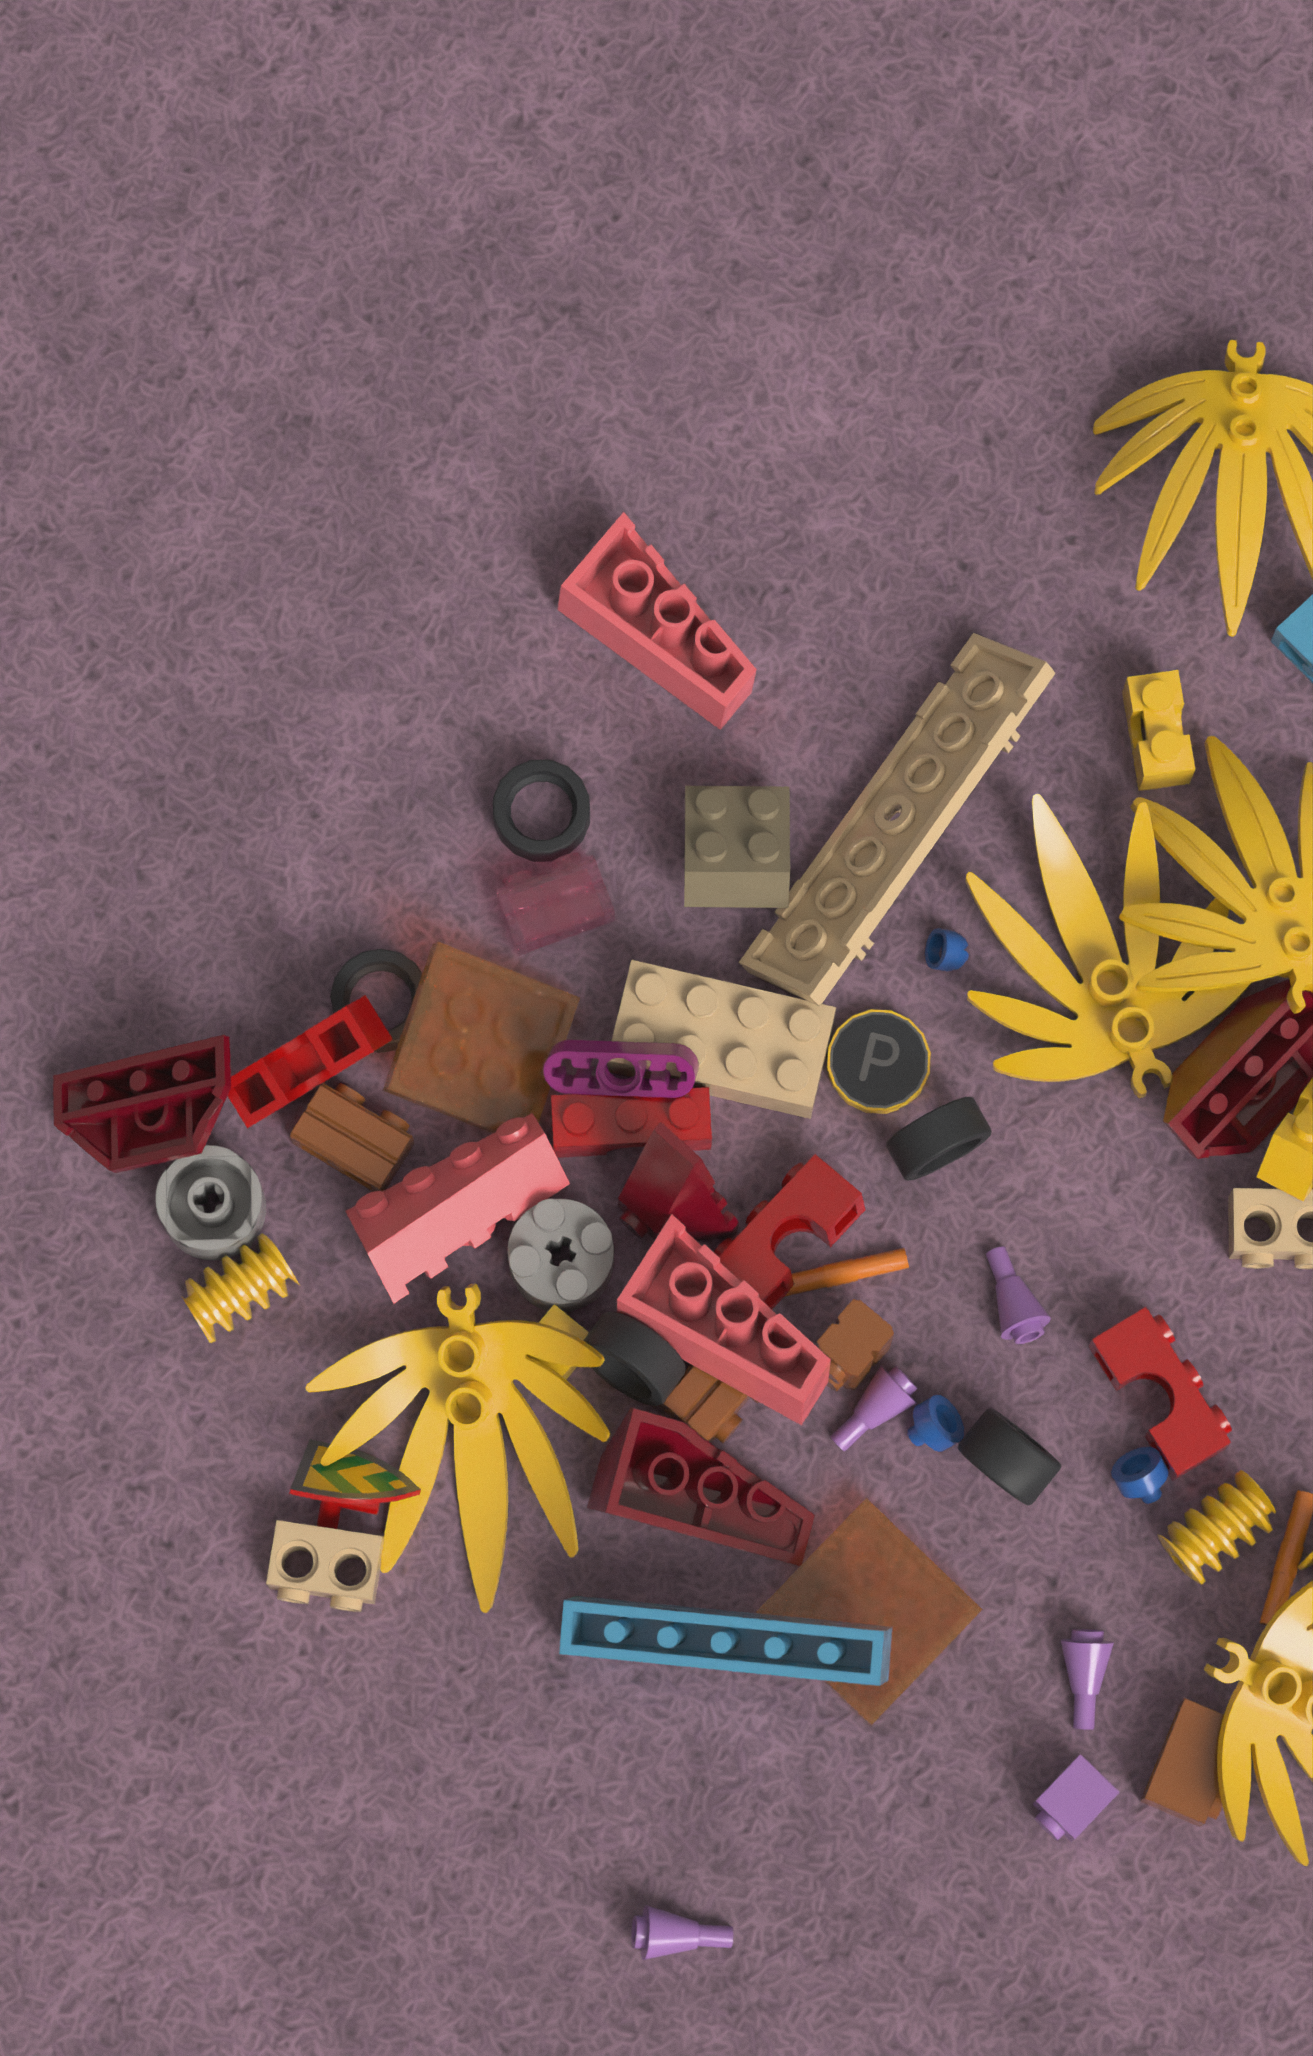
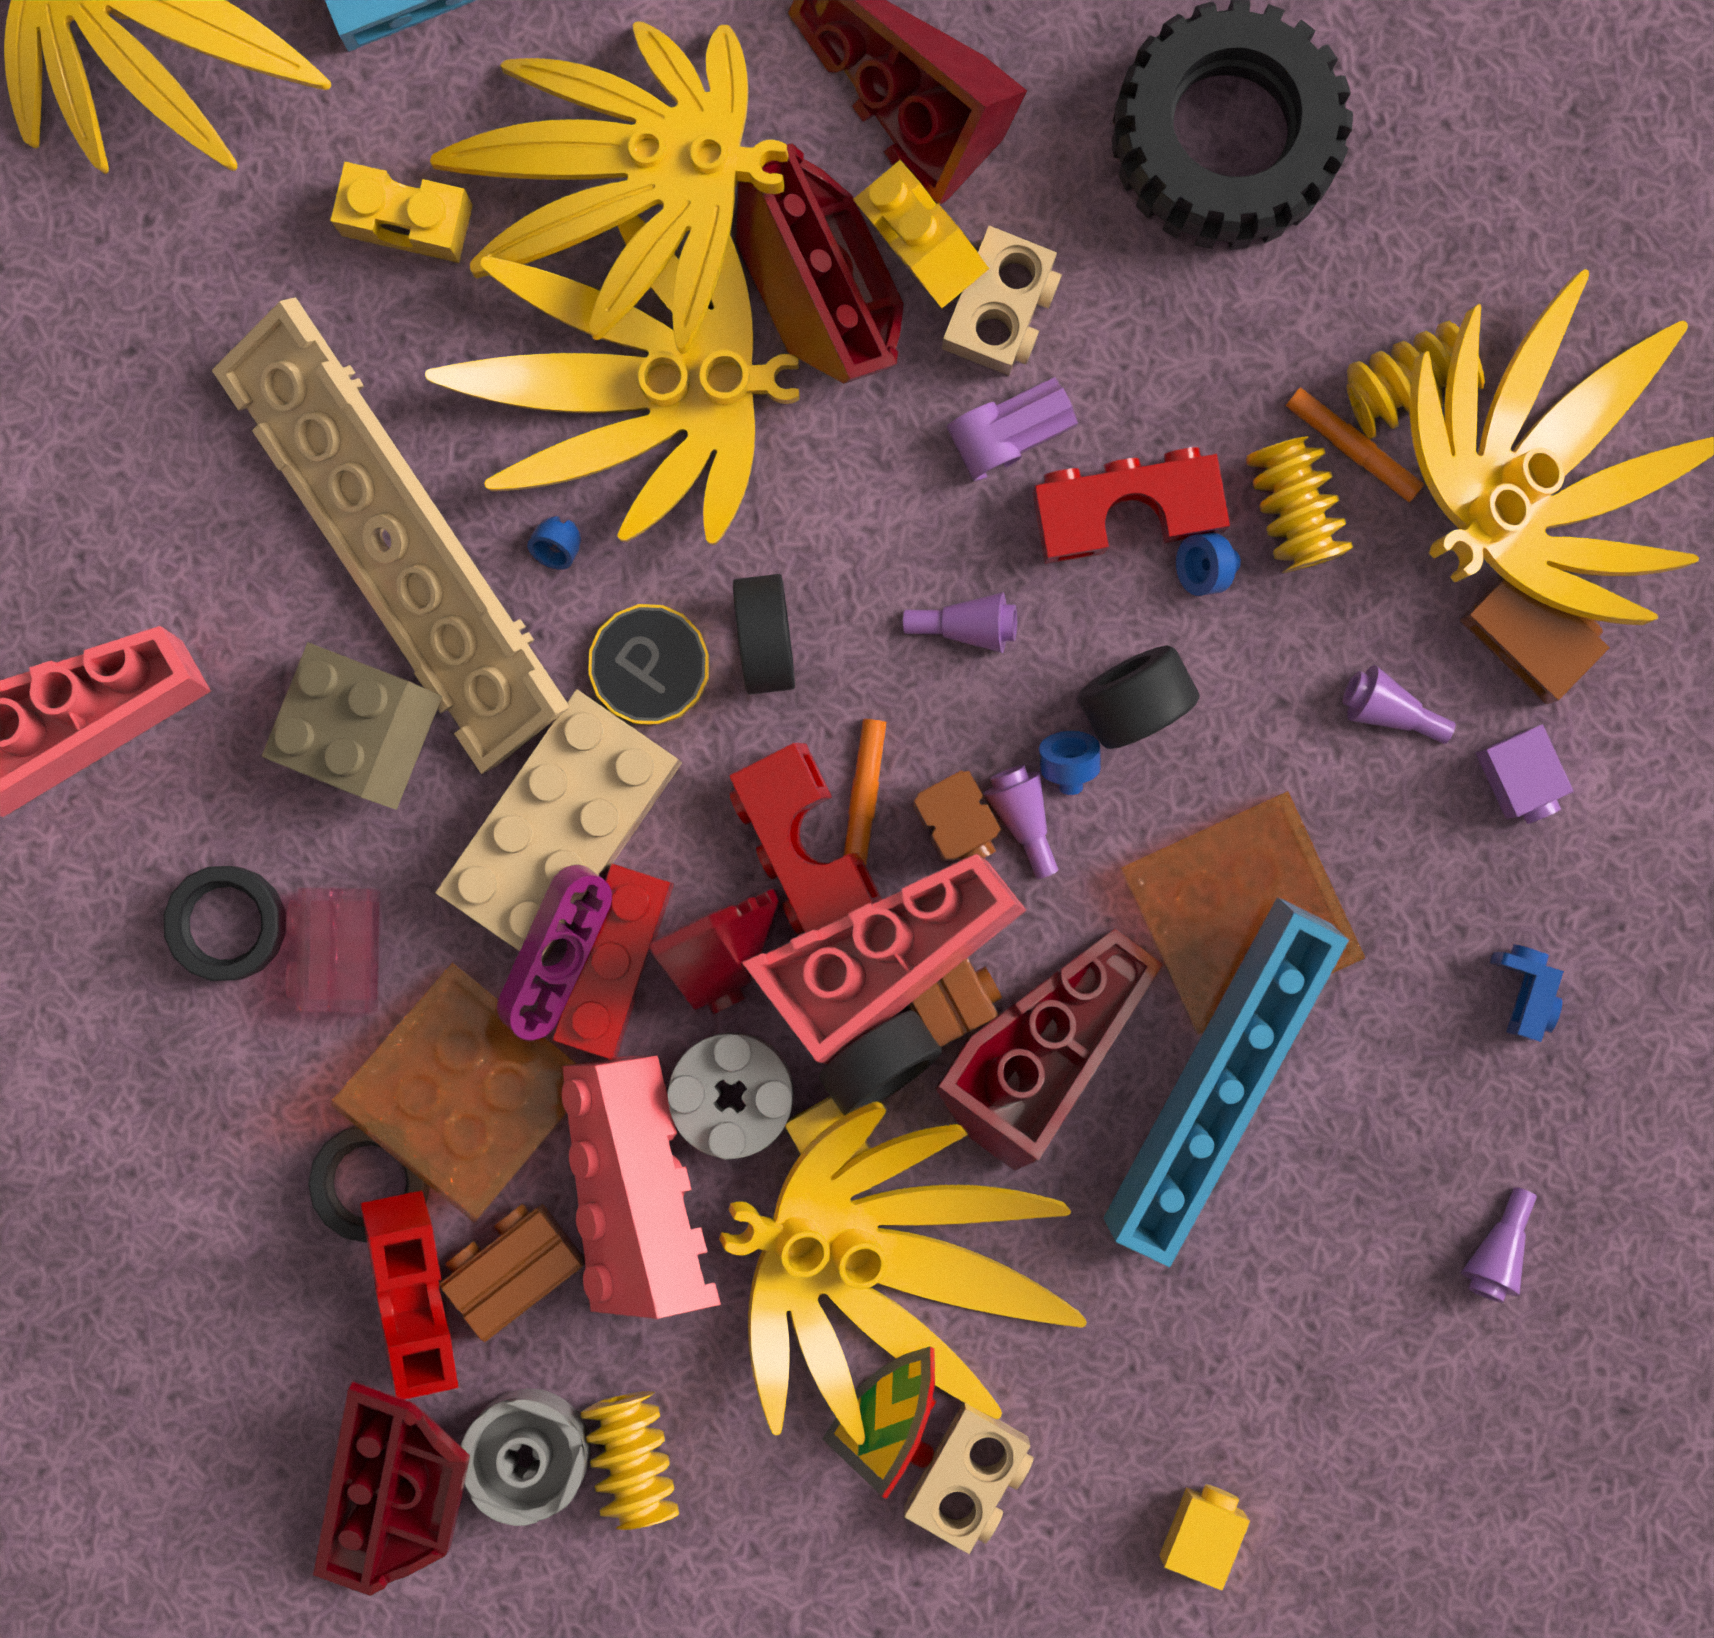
camera: 65 degrees left, 10 degrees up
none -> medium lavender piece [946,377,1078,482]
none -> yellow brick [1159,1484,1250,1591]
none -> blue bracket [1490,944,1564,1042]

